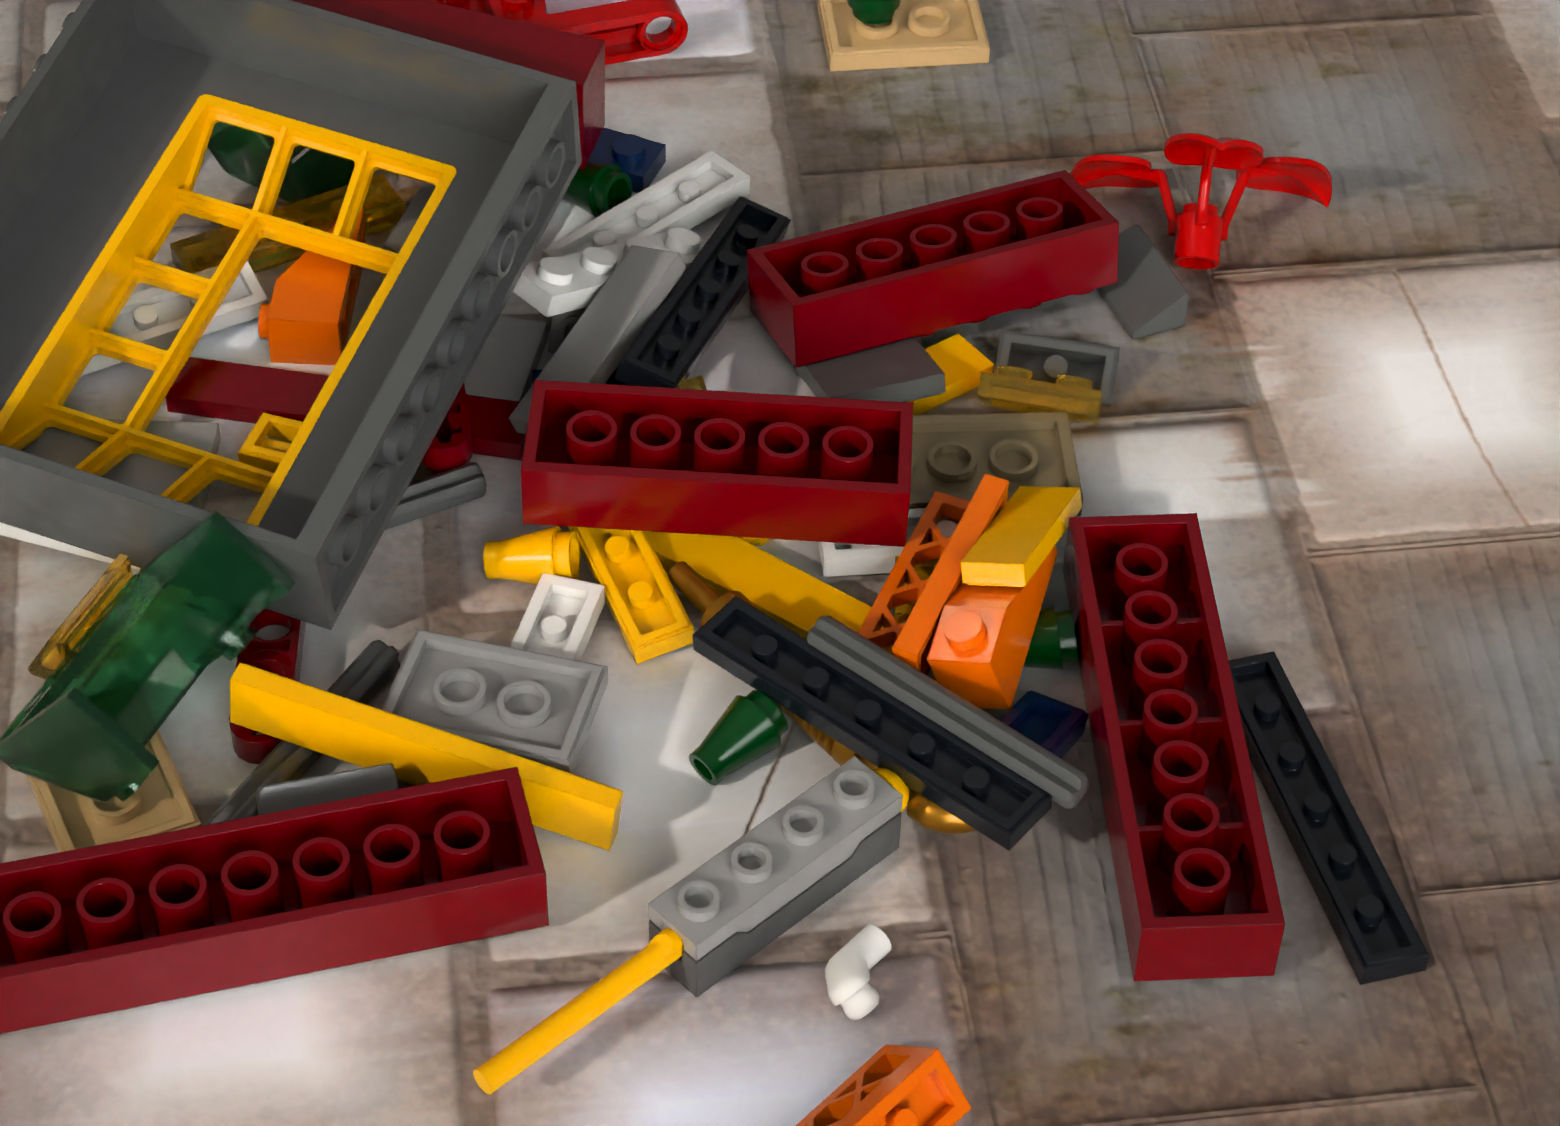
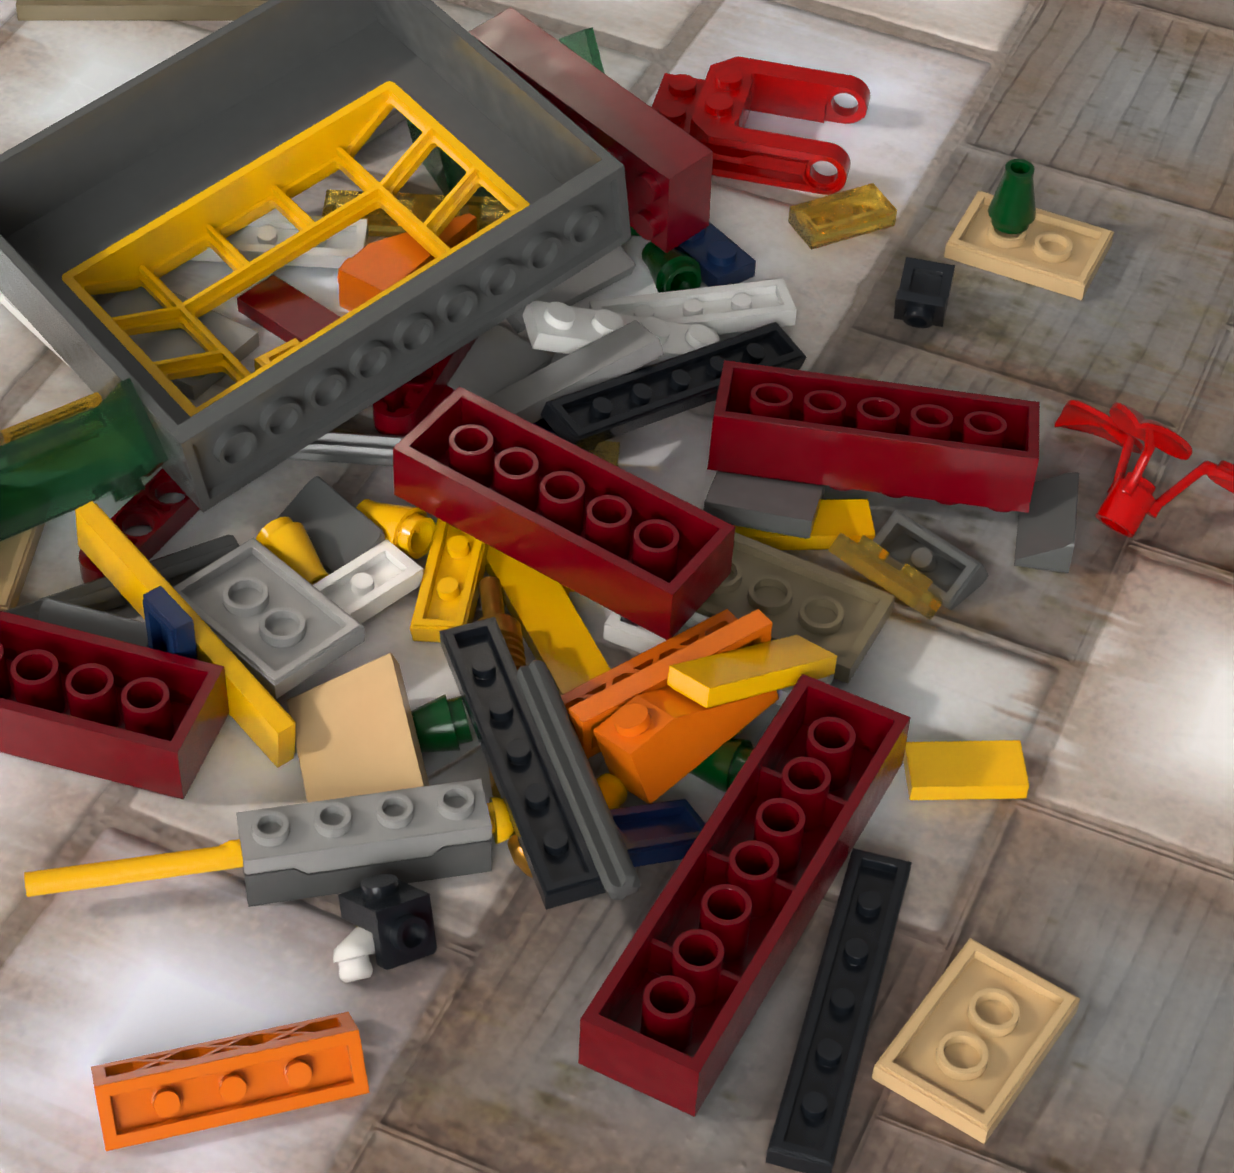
camera: 30 degrees right, 0 degrees up
none -> dark blue tile [143,586,198,660]
none -> yellow cone [256,516,329,585]
none -> dark grey slope [278,476,385,575]
none -> tan tile [287,653,430,802]
none -> black bracket [338,874,437,970]
none -> clear yellow plate [788,183,897,250]
none -> tan tile [872,938,1080,1144]
none -> black bracket [894,257,955,328]
none -> yellow tile [903,740,1029,800]

